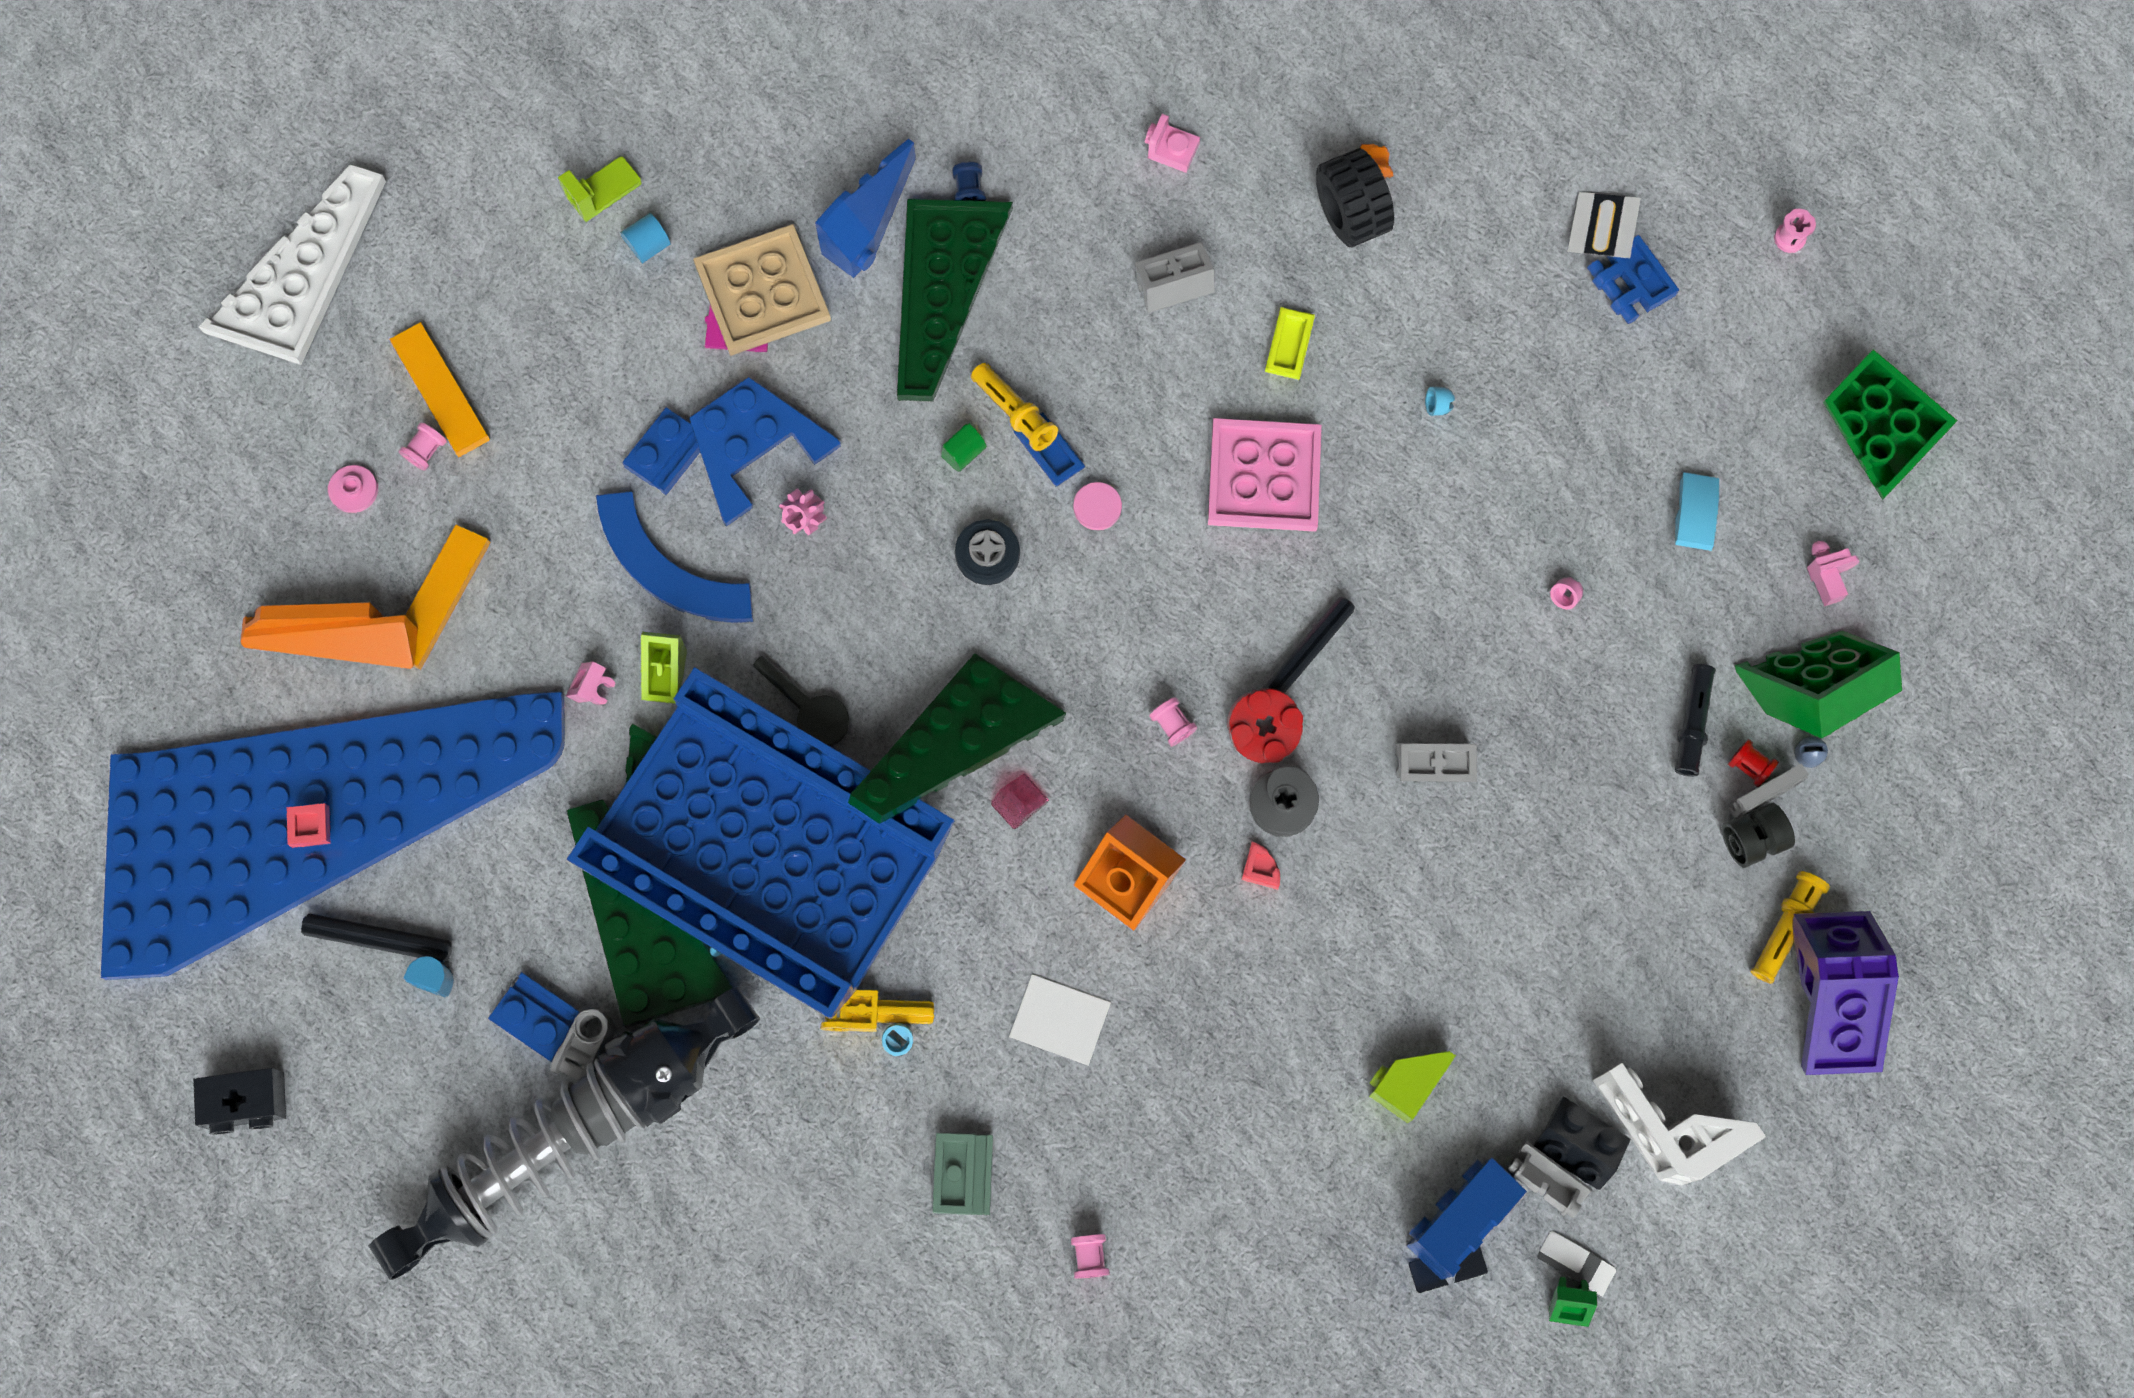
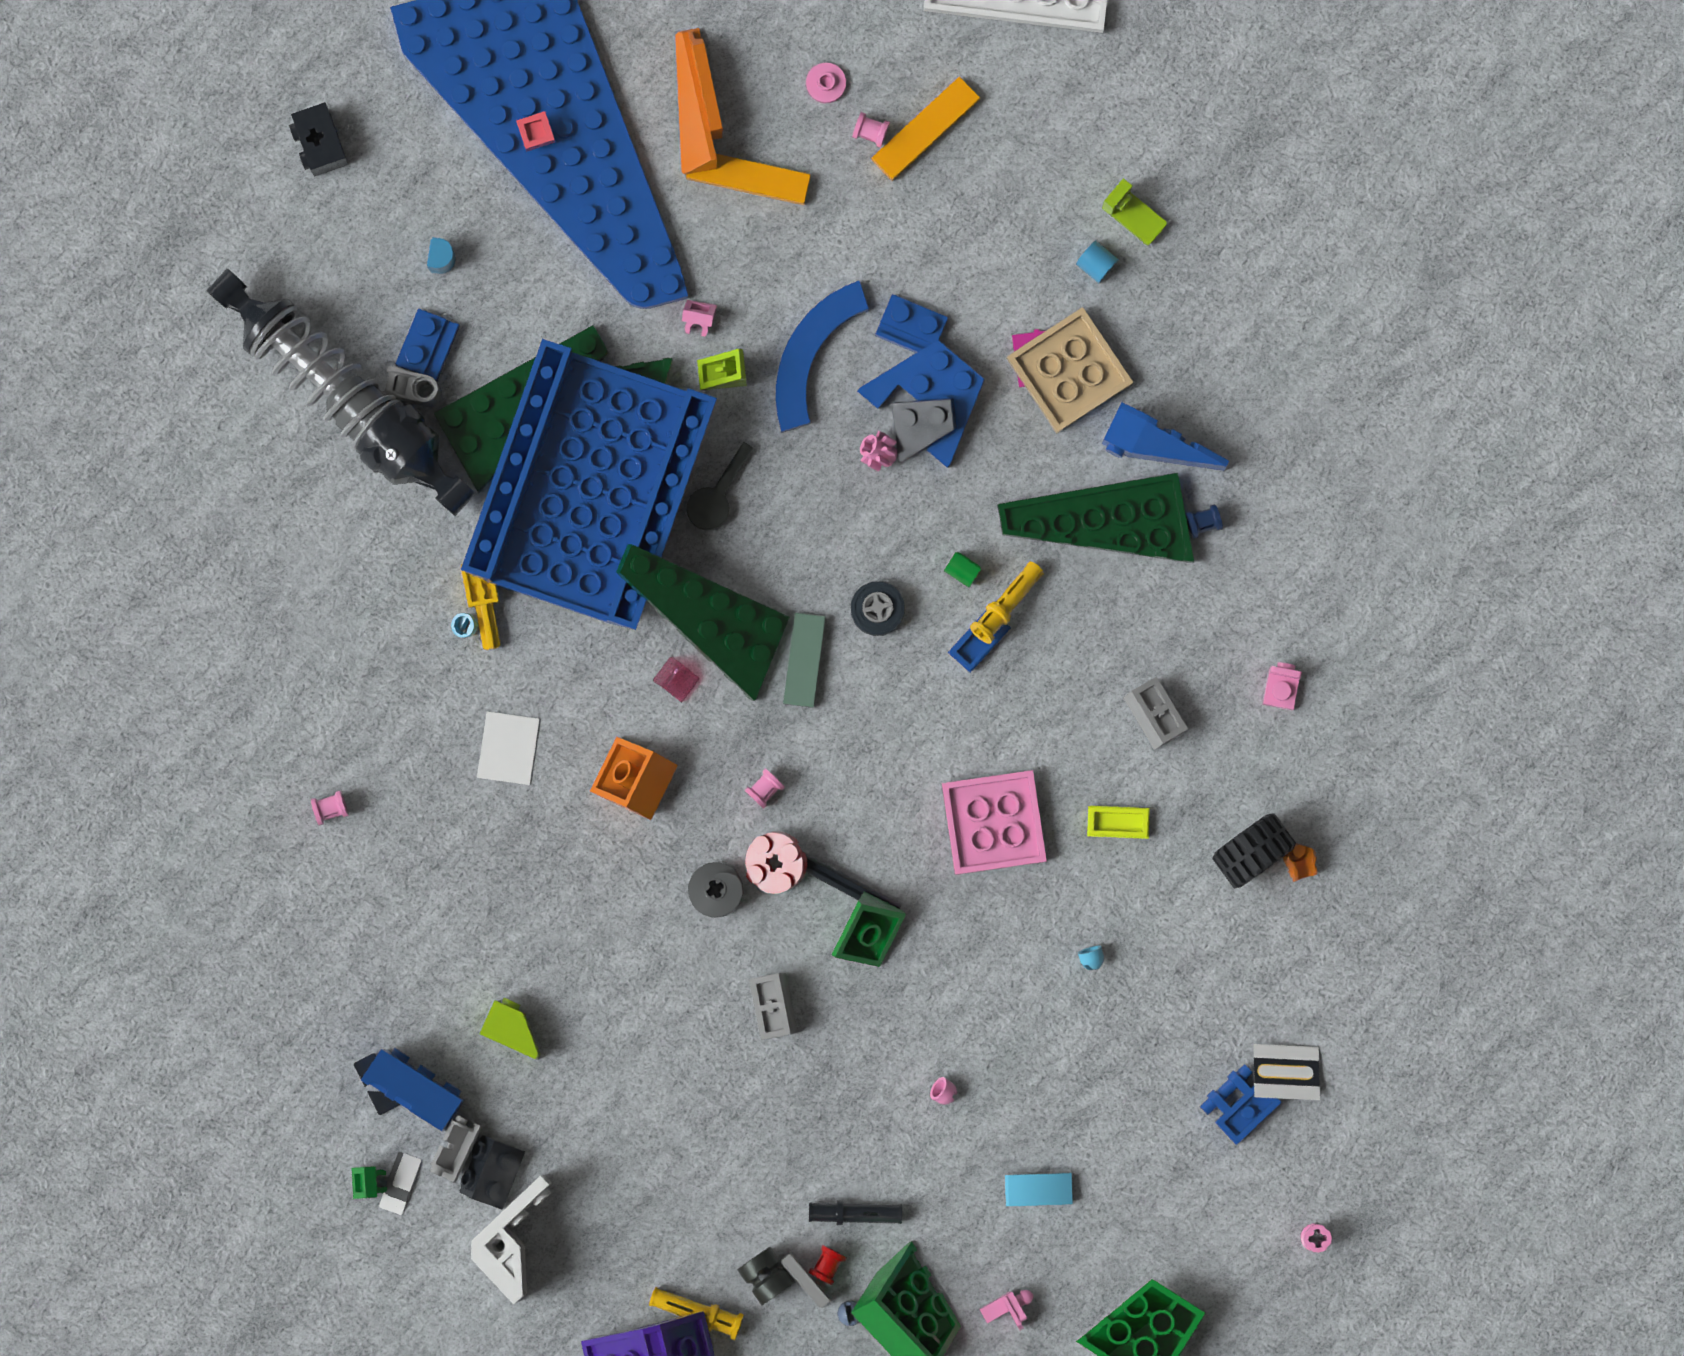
camera: 80 degrees right, 10 degrees up
black axle [301,914,452,963] -> none
sand green plate [933,1133,993,1216] -> none
bright pink piece [1073,482,1122,530] -> none
coral tile [1242,842,1280,890] -> none
none -> sand green tile [783,613,825,708]
none -> green slope [831,891,906,967]
none -> wing [892,398,957,462]

